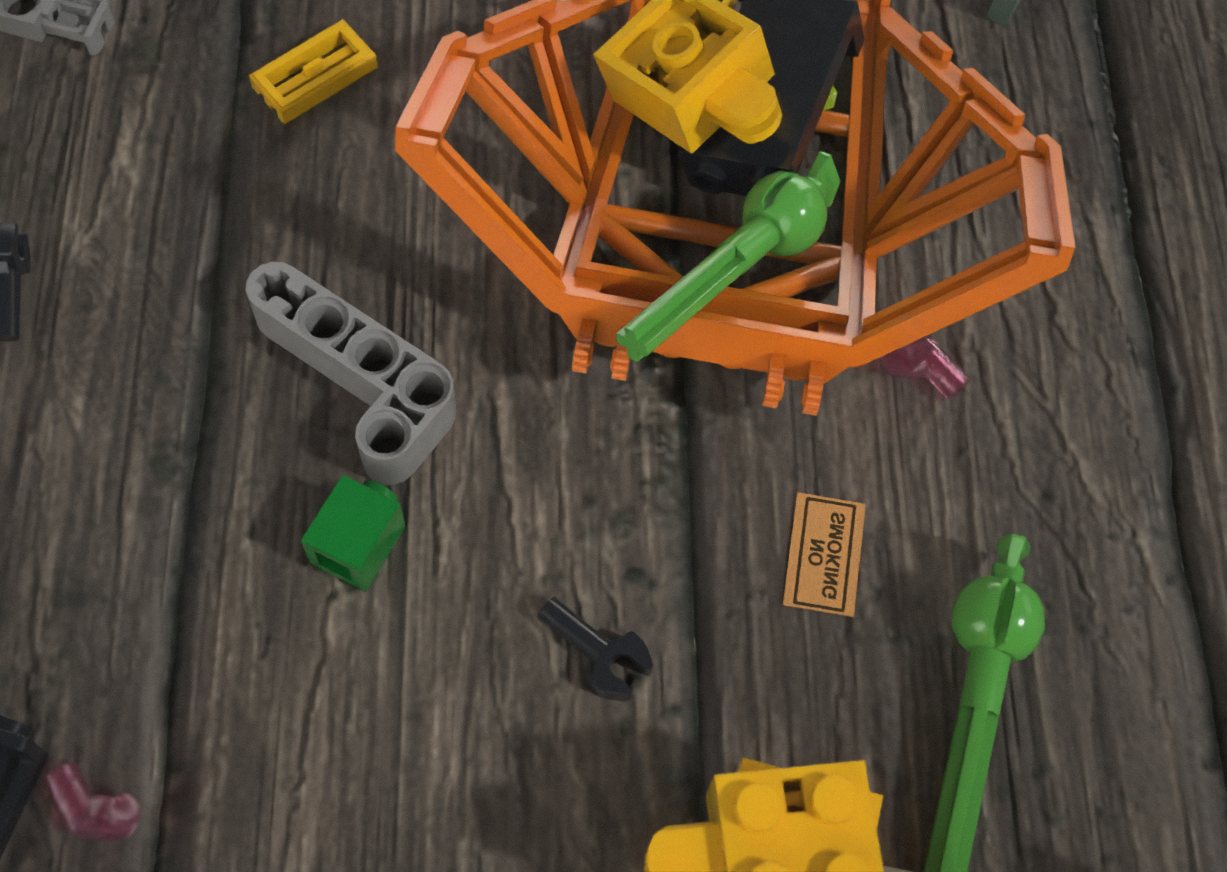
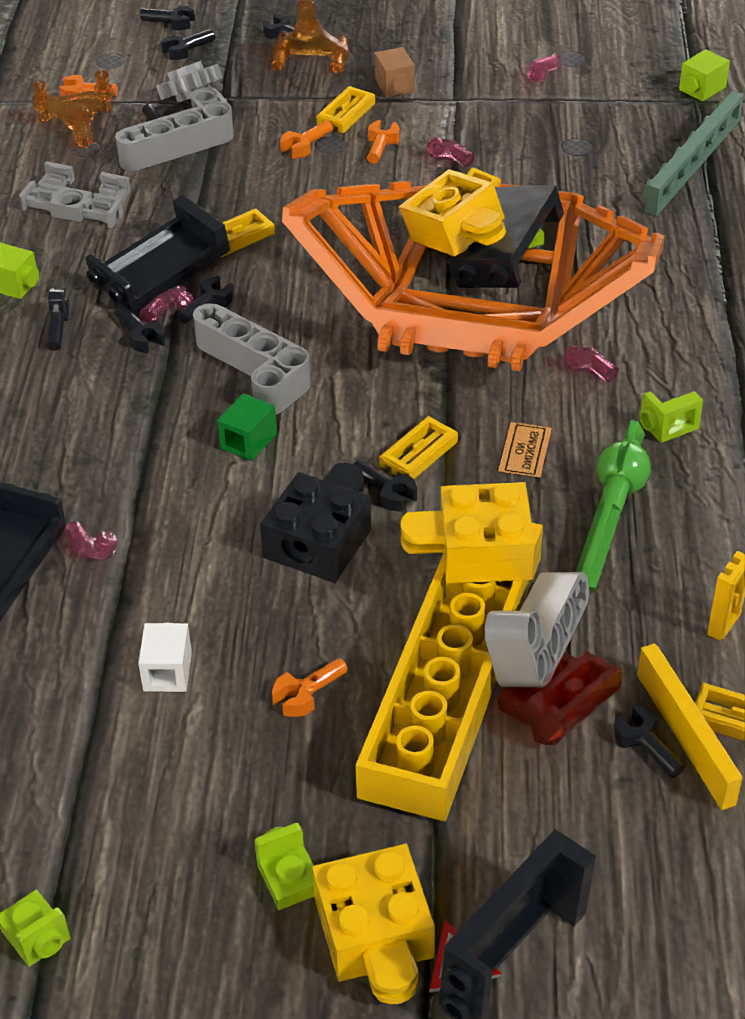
camera: 10 degrees right, 20 degrees down
bright green piece [616,151,840,361] -> none
none -> black panel [85,195,230,313]
none -> black bar [115,305,165,353]
none -> clear pink arm [141,285,193,322]
none -> black bar [177,276,234,324]
none -> black brick [260,463,372,583]
none -> yellow tile [379,416,458,479]
none -> lime bracket [639,391,703,443]

